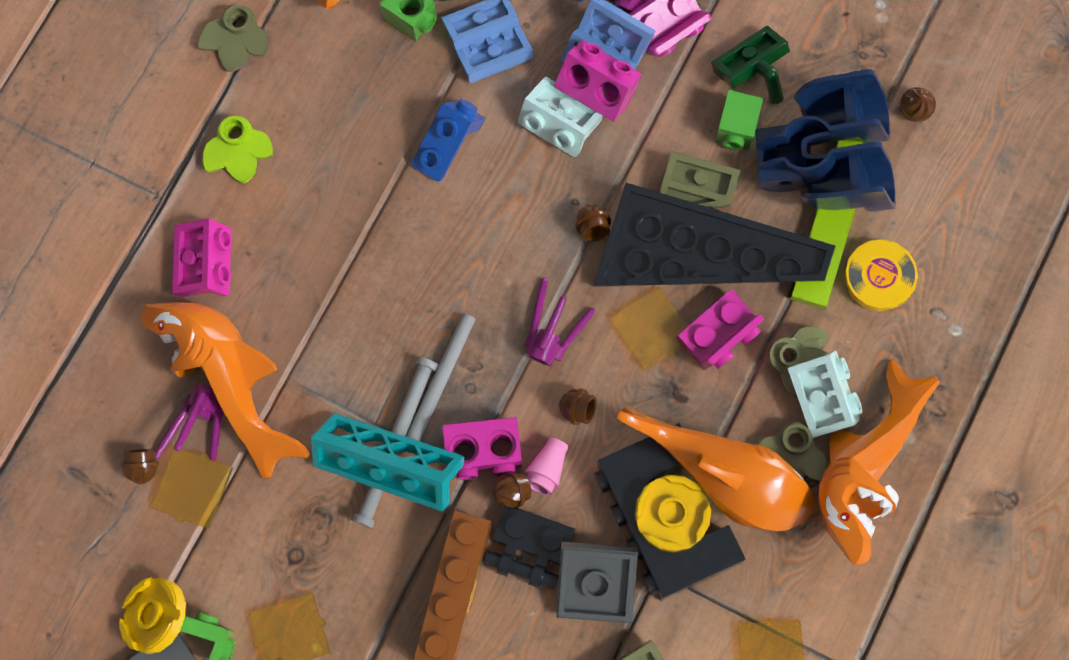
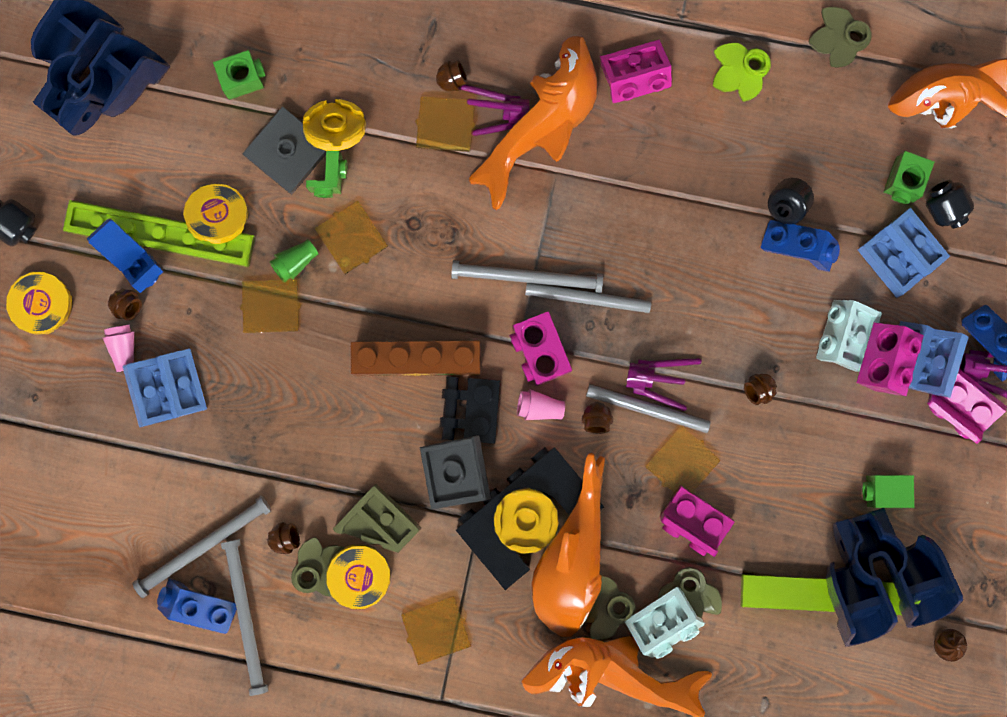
camera: 70 degrees right, 10 degrees up
teal fence [311,413,464,512] -> none
reddish brown plate [493,471,531,508] -> none
black wing [594,183,836,287] -> none
olive wing [659,151,740,209] -> none
dark green plate [711,25,790,104] -> none
yellow tile [844,239,918,312] -> none
none -> light grey bar [586,384,711,433]
none -> black head [768,177,814,225]

